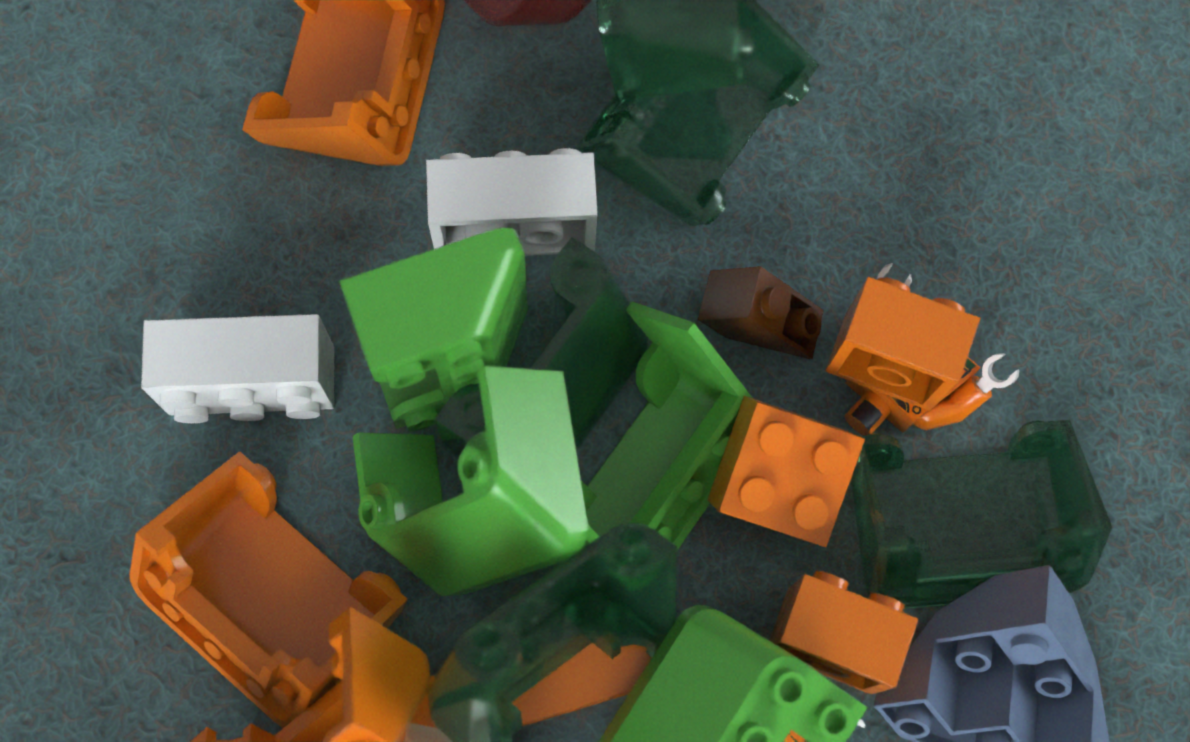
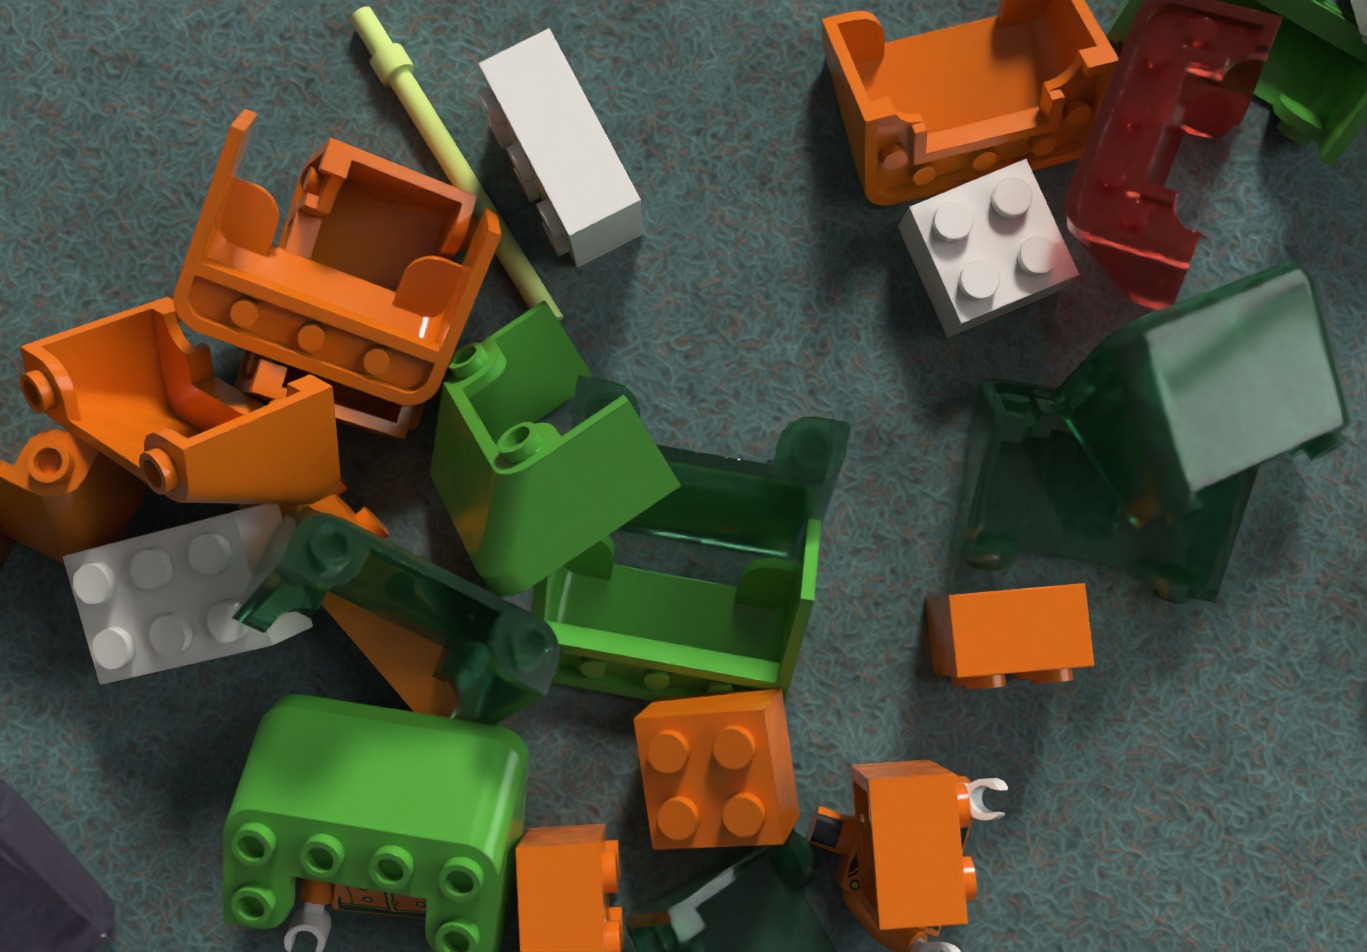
camera: 65 degrees right, 10 degrees up
bright green windscreen [340,228,528,431] -> none
white brick [426,148,597,256] -> none
reddish brown slope [698,266,824,359] -> none
none -> orange windscreen [173,109,502,406]
none -> yellowish green bar [350,7,563,321]
none -> white brick [898,159,1079,338]
none -> orange brick [925,583,1095,689]

